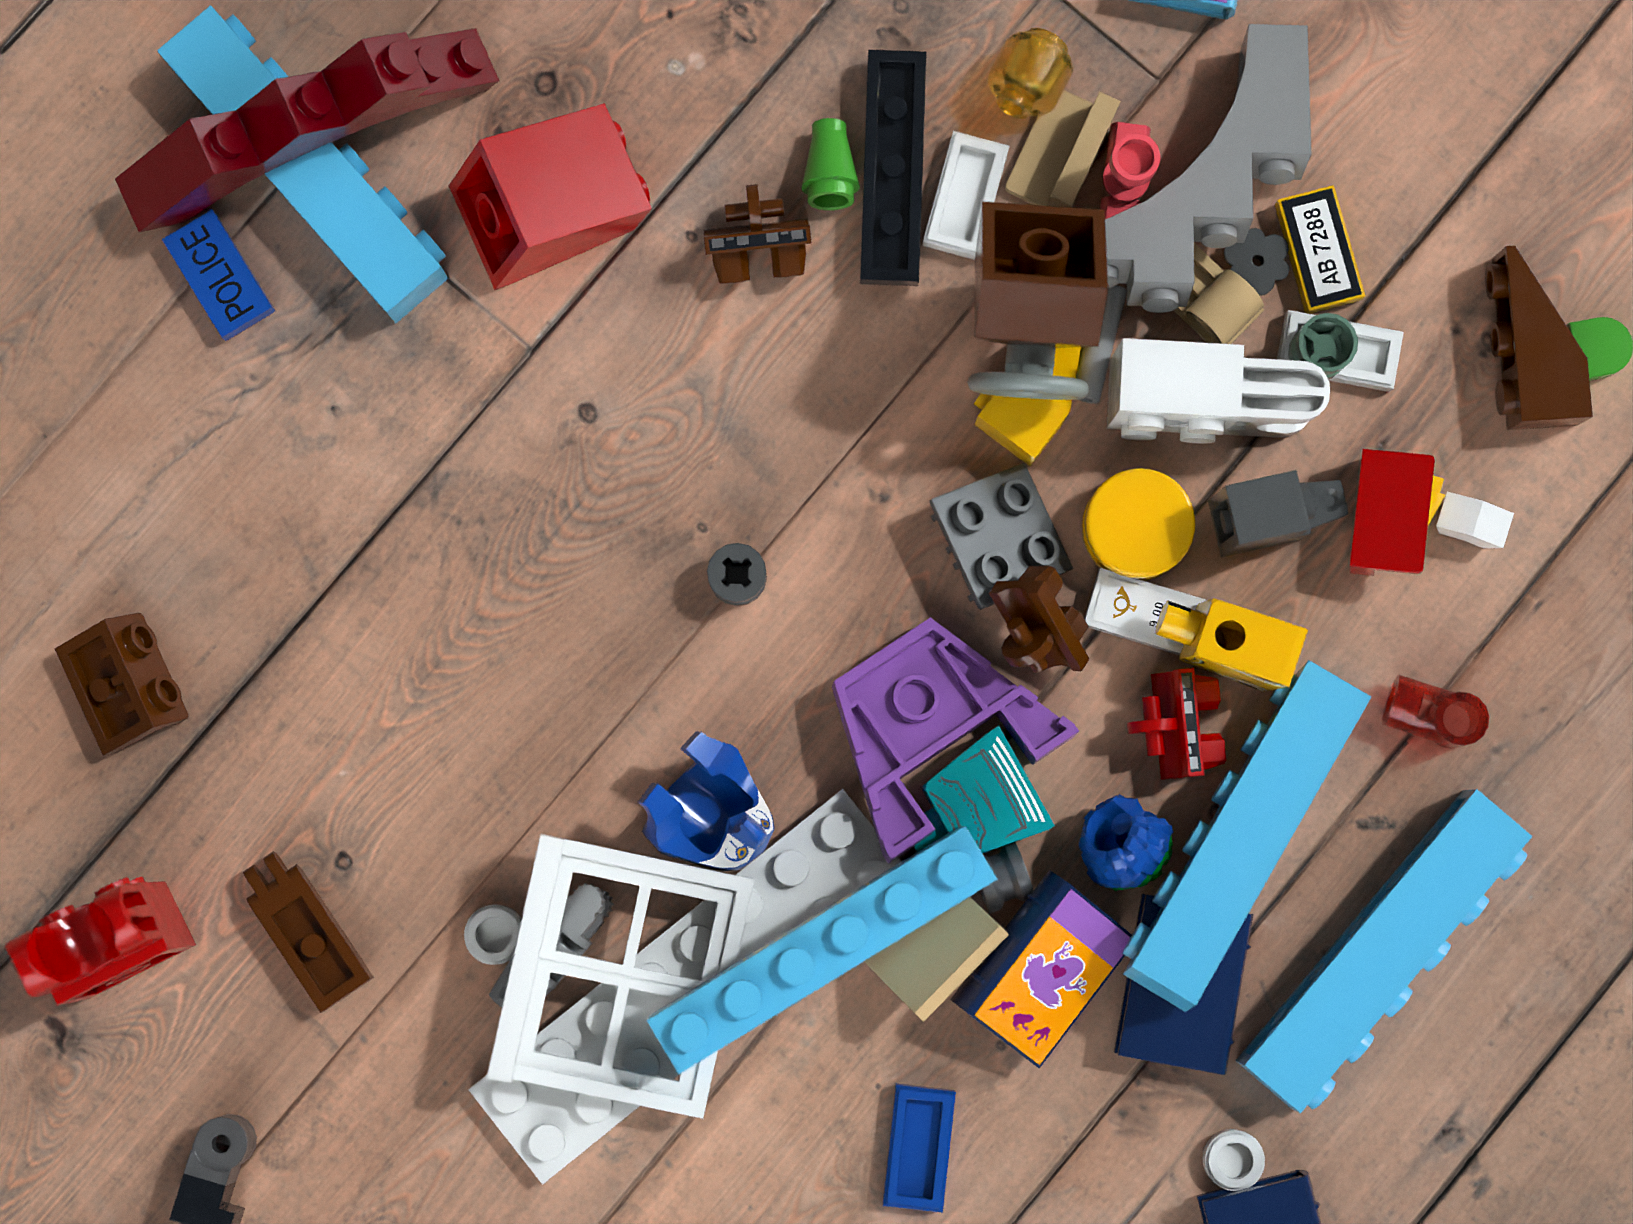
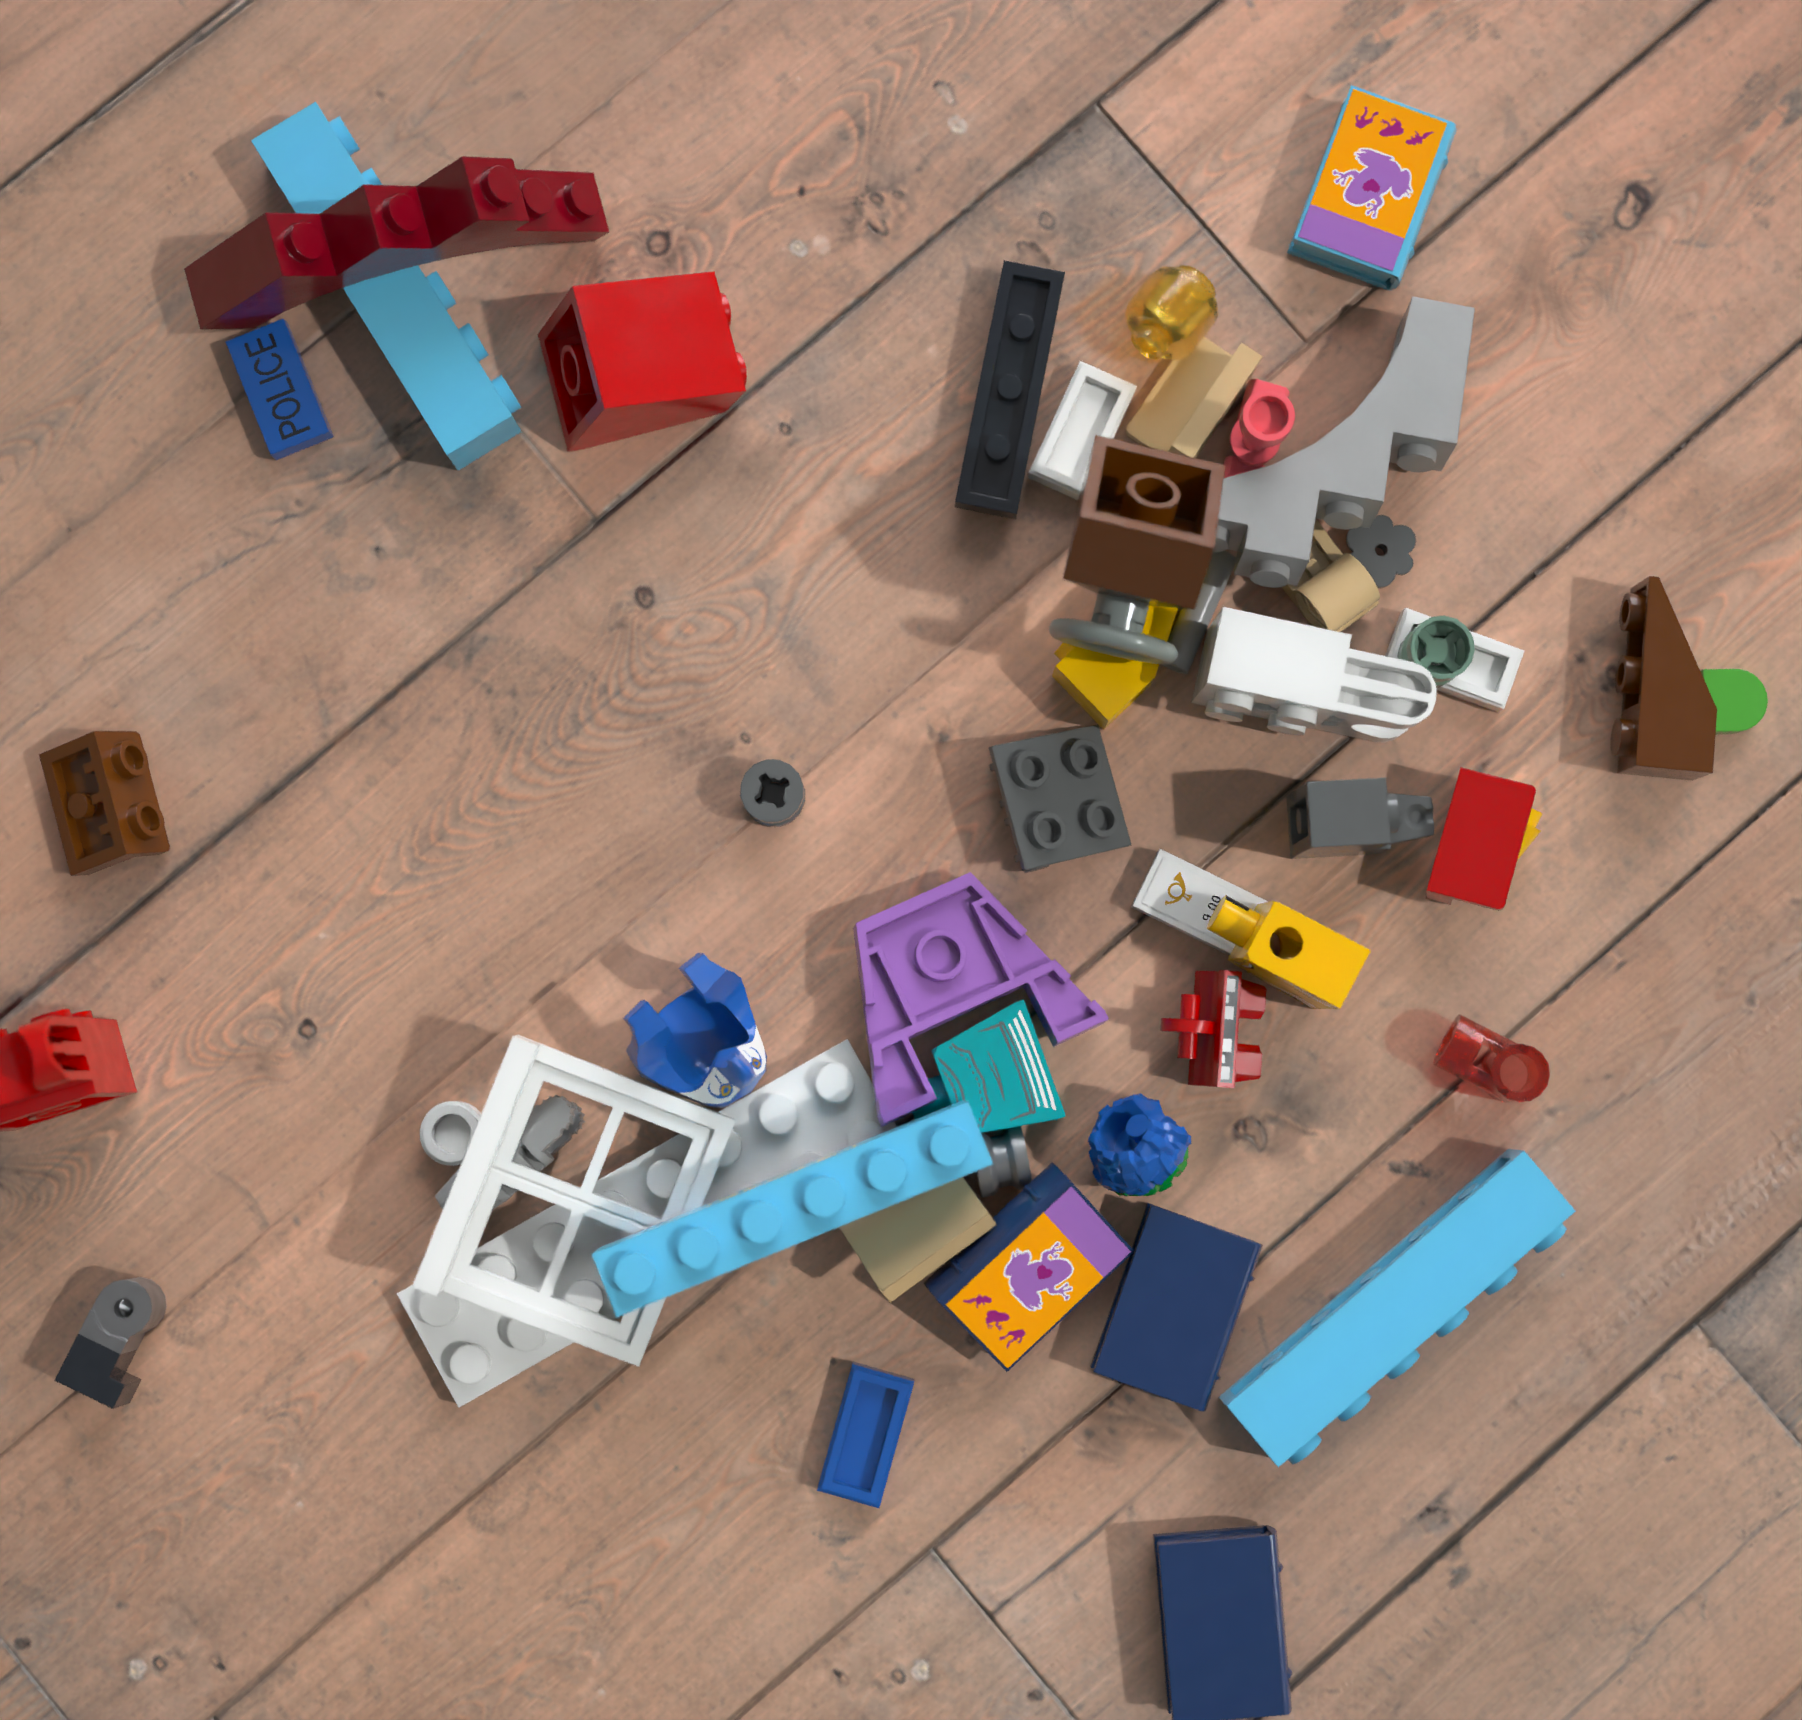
camera: 10 degrees right, 0 degrees up
reddish brown hinge [243,851,374,1013] -> none
reddish brown hips [704,184,812,284] -> none
bright green cone [801,118,860,210] -> none
reddish brown hips [989,566,1089,673] -> none
yellow head [1081,468,1196,581] -> none
medium azure brick [1122,660,1371,1012] -> none
white tile [1202,1129,1265,1191] -> none
tile [1274,185,1365,314] -> none
white piece [1436,491,1514,548] -> none

